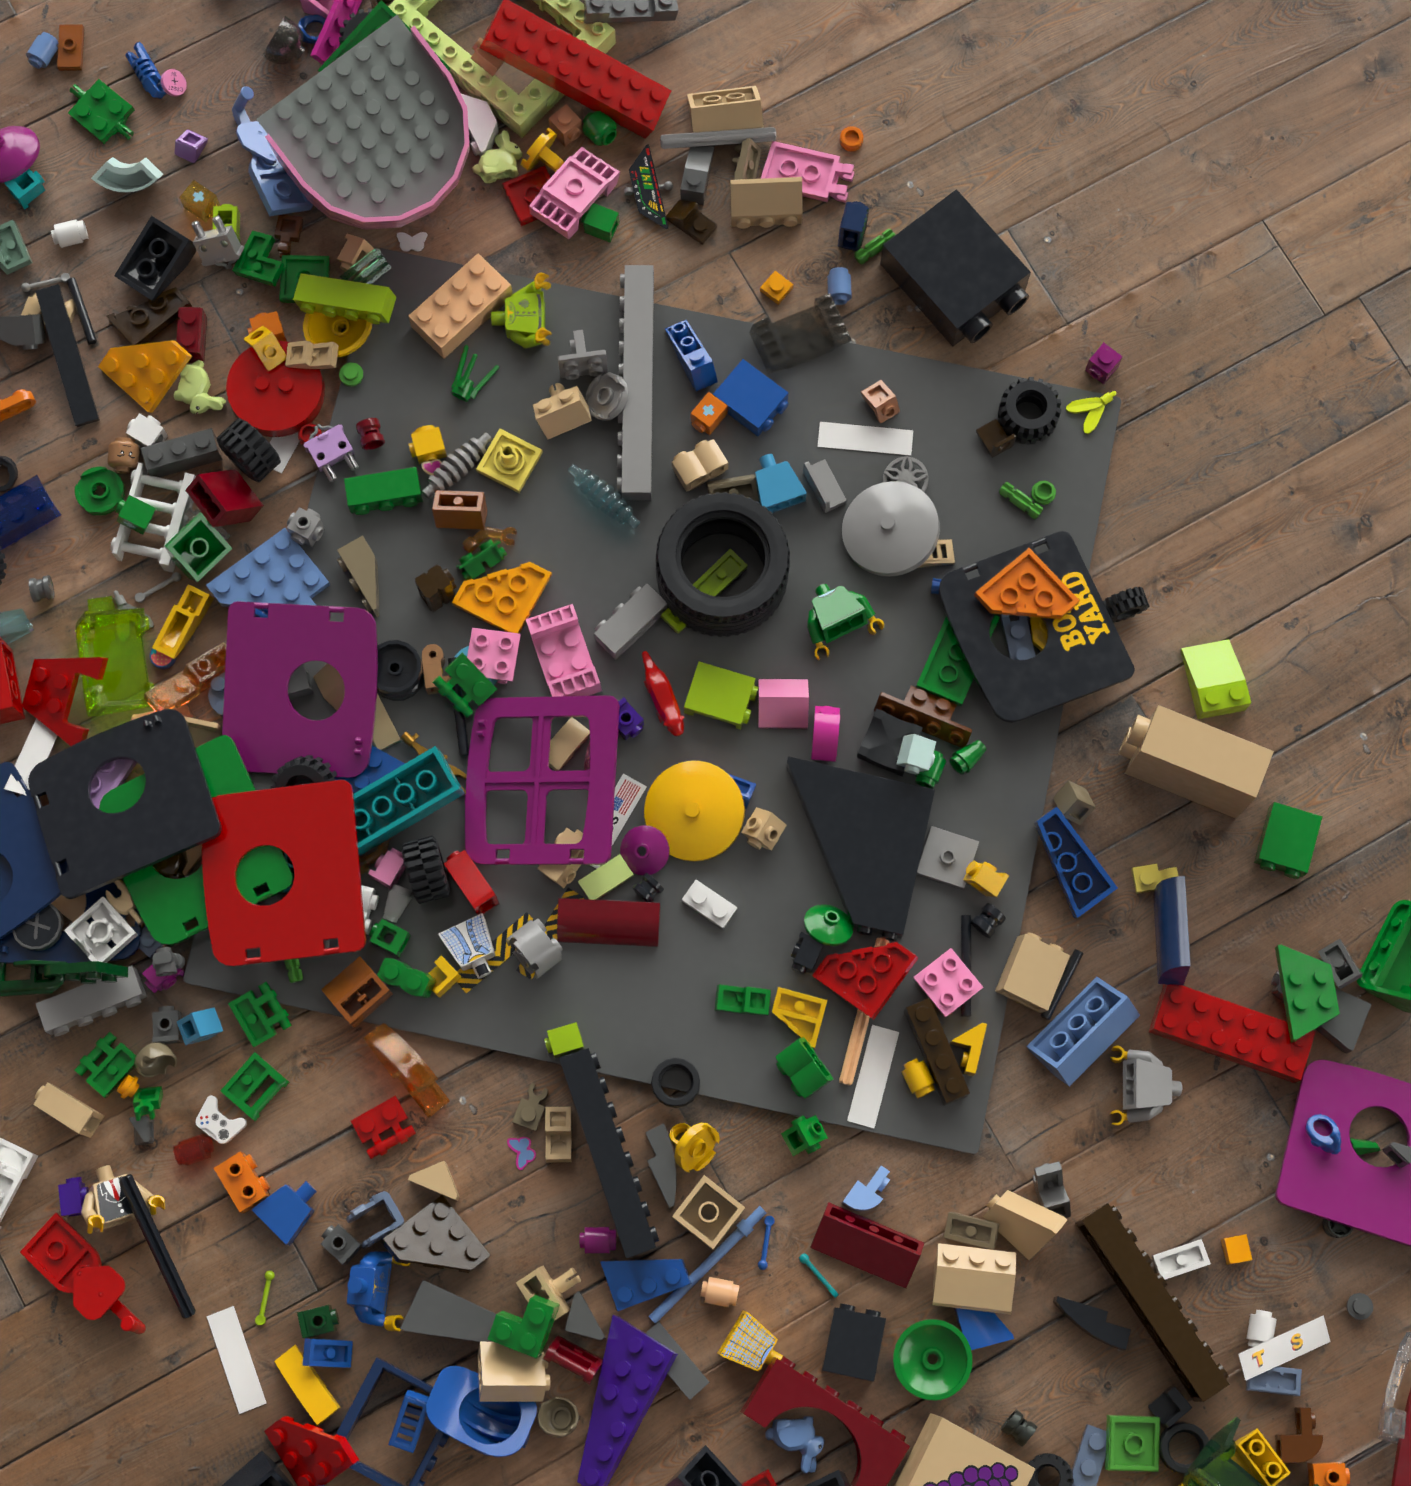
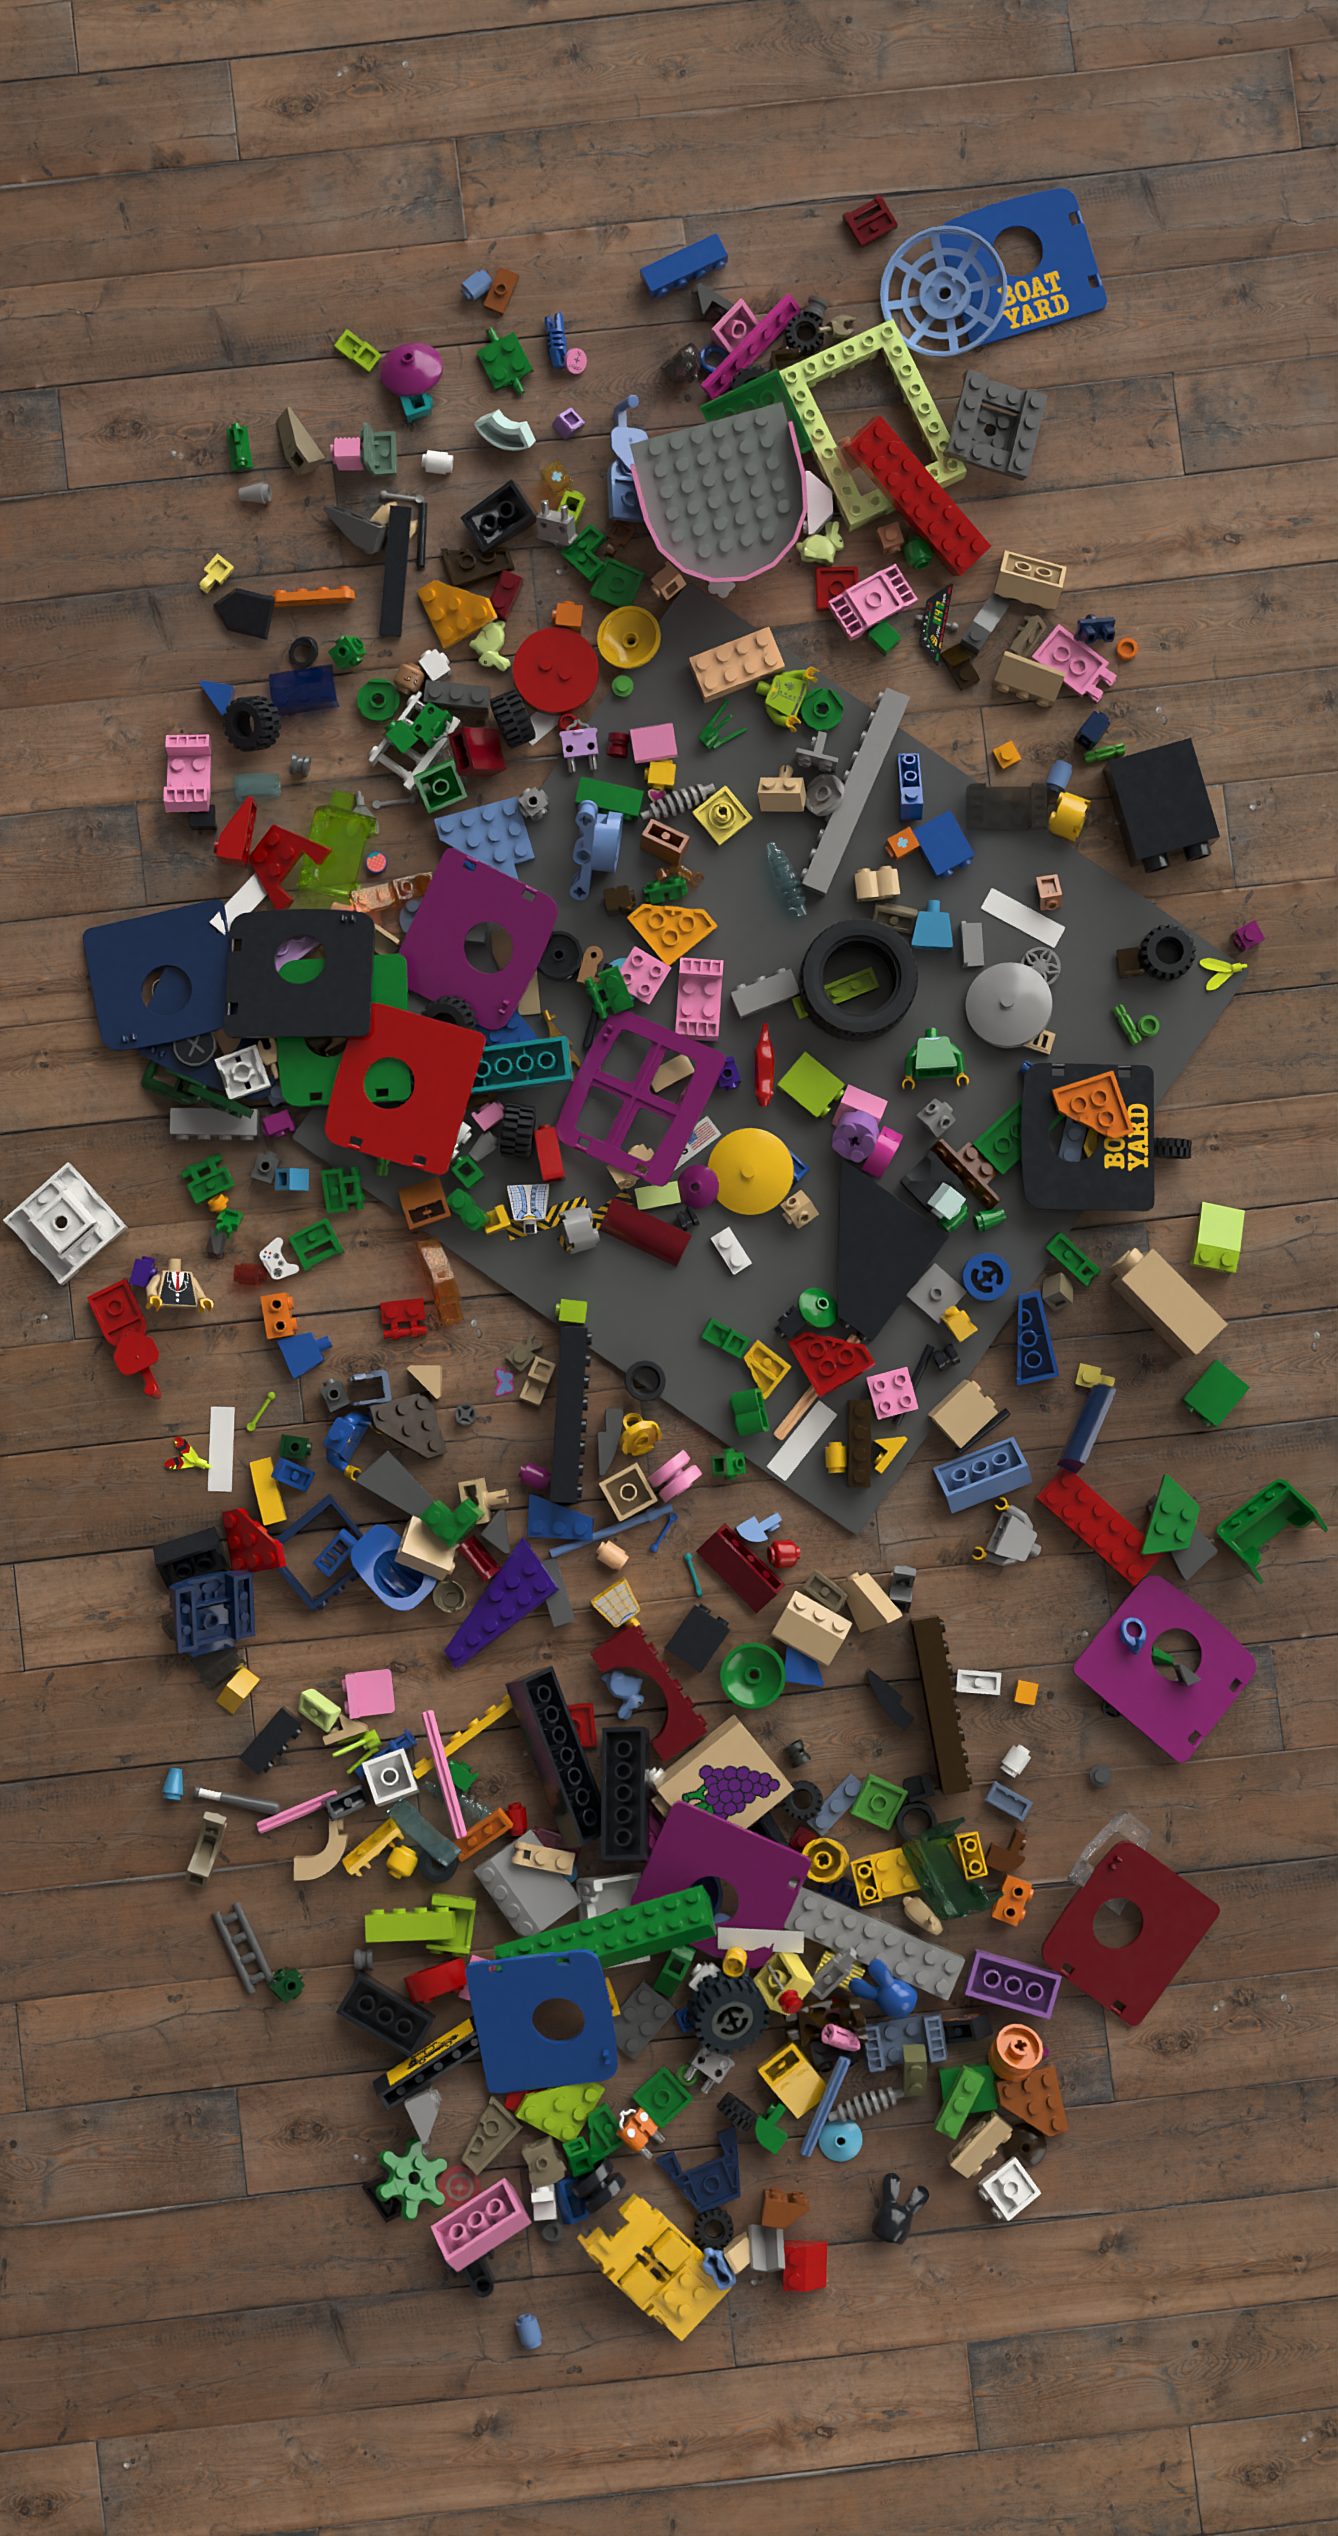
camera: 20 degrees right, 10 degrees up
tan slope [33,1082,105,1138] -> none
black axle [119,1174,196,1319] -> none
dark tan hair [134,1042,177,1077] -> none
yellow slope [152,584,214,659] -> none
dark grey plate [152,947,185,976] -> none
yellow bracket [244,326,286,371] -> none
tan slope [285,341,339,369] -> none
lime brick [293,273,396,324] -> none
dark tan slope [337,535,380,617] -> none
clear green tile [340,248,392,284] -> none
yellow tile [520,128,564,172] -> none
light grey axle [660,127,776,149] -> none
white sticker [1238,1315,1331,1380] -> none
dark grey slope [1318,939,1362,989] -> none
none -> piece [164,1436,212,1469]
none -> green brick [328,635,367,670]
none -> green piece [403,700,453,749]
none -> dark grey wheel [455,1403,477,1425]
none -> medium blue piece [570,800,623,900]
none -> bright pink slope [629,723,678,764]
none -> bright pink wheel [647,1450,702,1503]
none -> red head [767,1539,801,1569]
none -> green plate [801,688,843,732]
none -> medium lavender brick [832,1110,880,1162]
none -> light grey brick [916,1098,956,1138]
none -> blue wheel [962,1253,1011,1301]
none -> green plate [1044,1231,1102,1288]
none -> yellow brick [1048,792,1091,842]
none -> dark blue hips [1074,614,1116,644]

